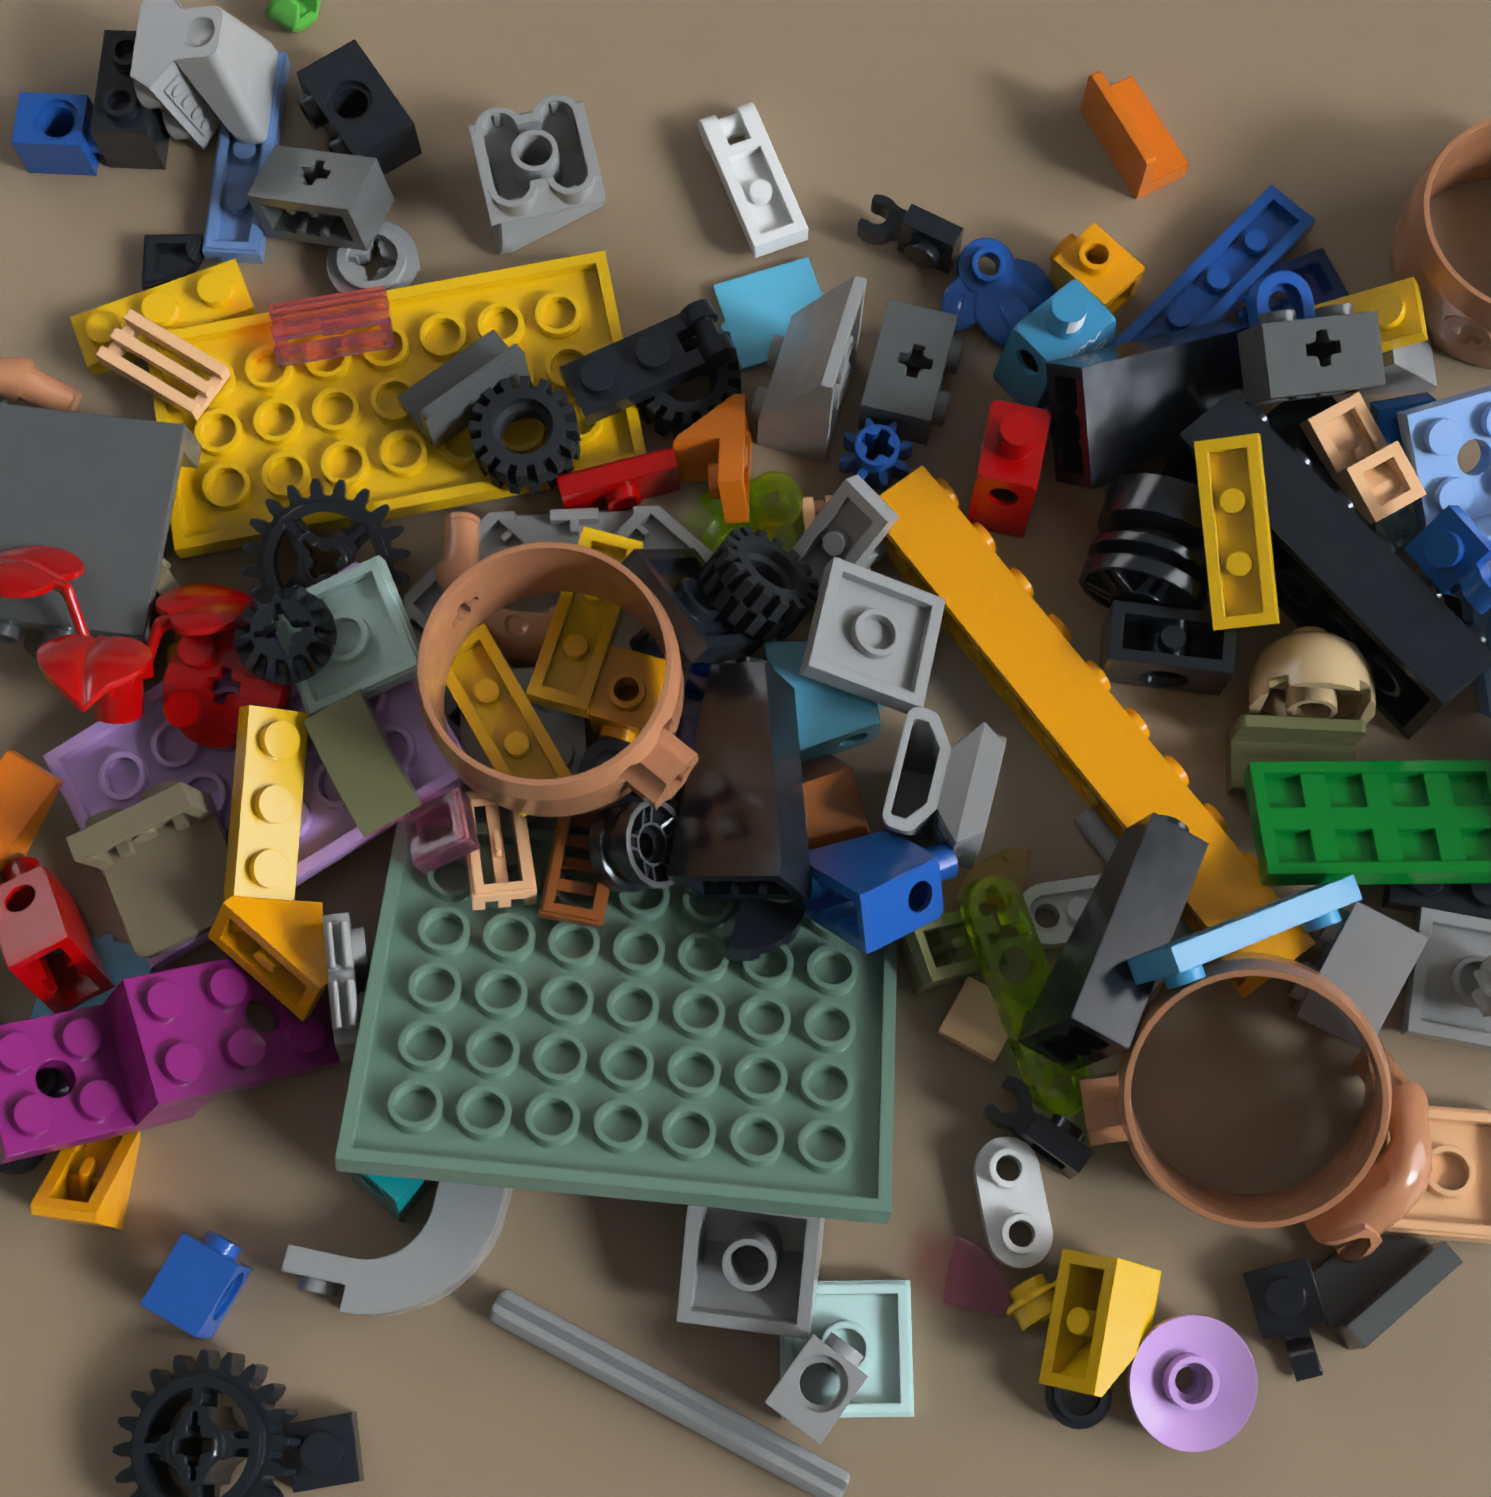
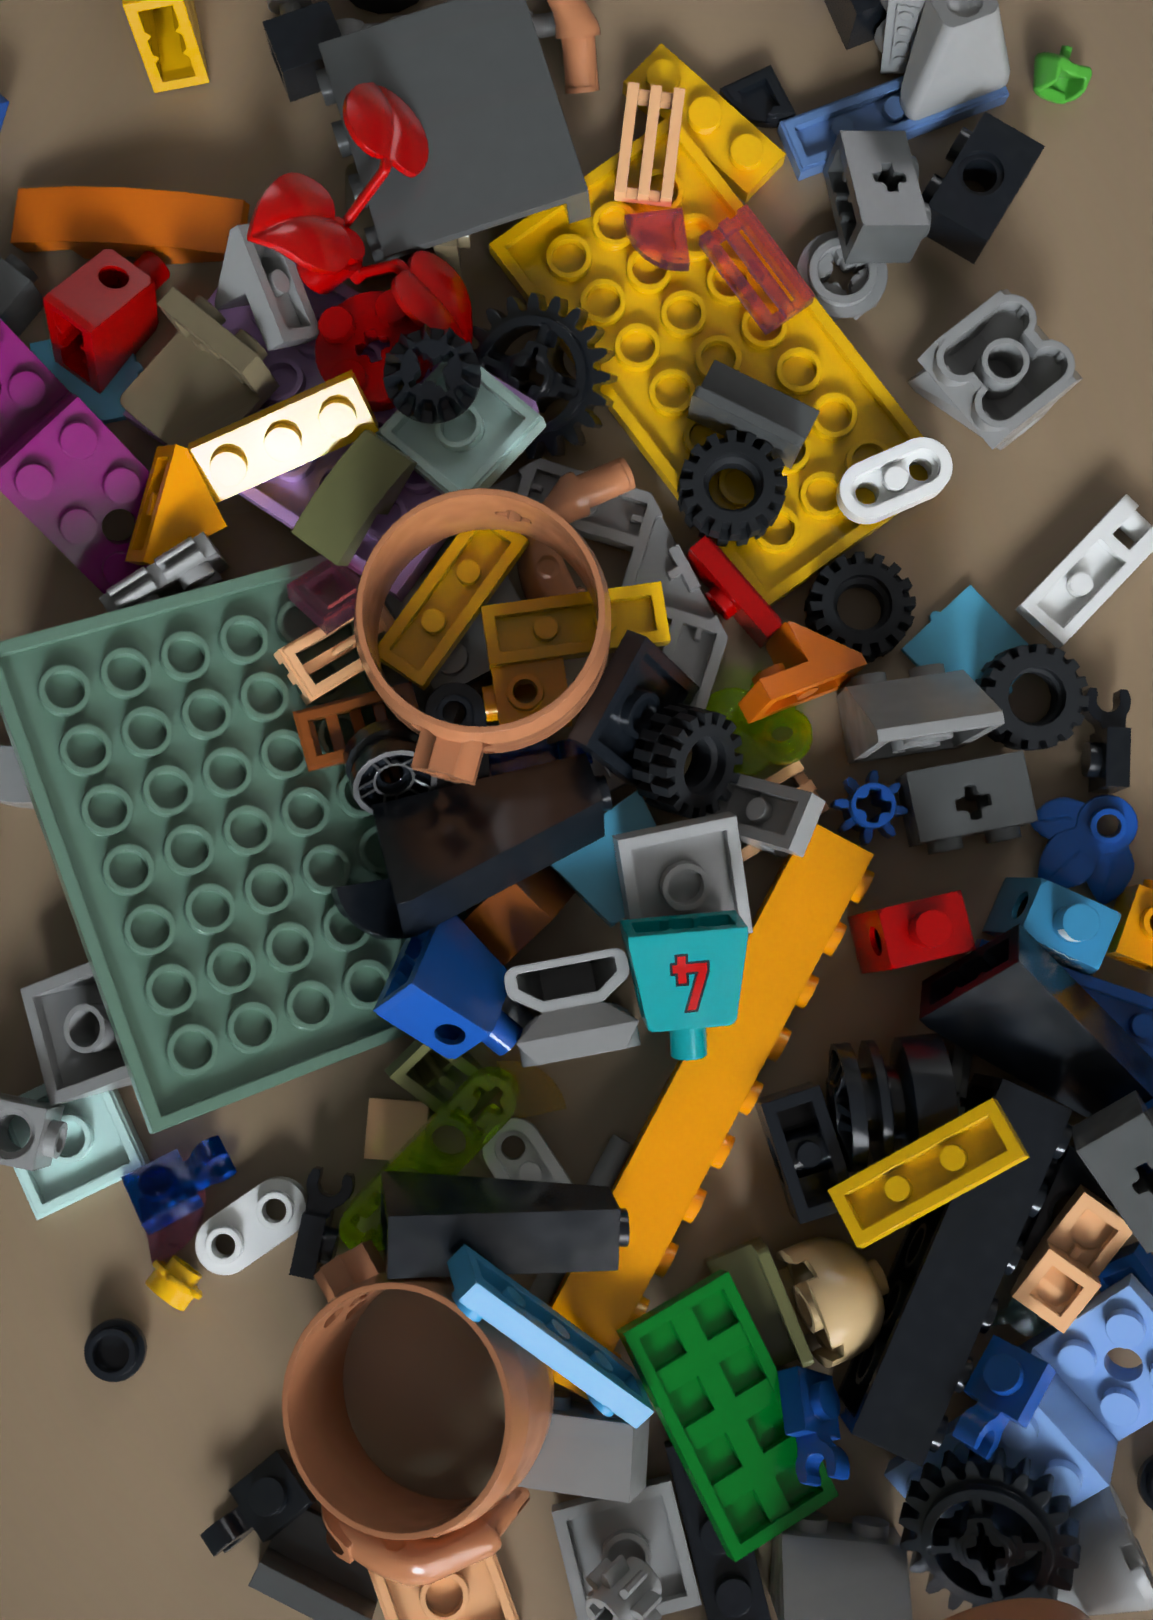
camera: 60 degrees right, 10 degrees up
black plate [560,299,737,426] -> none
yellow slope [1038,1248,1161,1397] -> none
lavender dish [1127,1314,1258,1452] -> none
none -> clear blue plate [121,1135,237,1235]
none -> light grey slope [215,224,319,351]
none -> teal torso [620,910,748,1061]
none -> clear pink tile [624,208,690,272]
none -> blue plate [777,1366,850,1487]
none -> white plate [836,437,953,525]
none -> black tyre [975,644,1089,751]

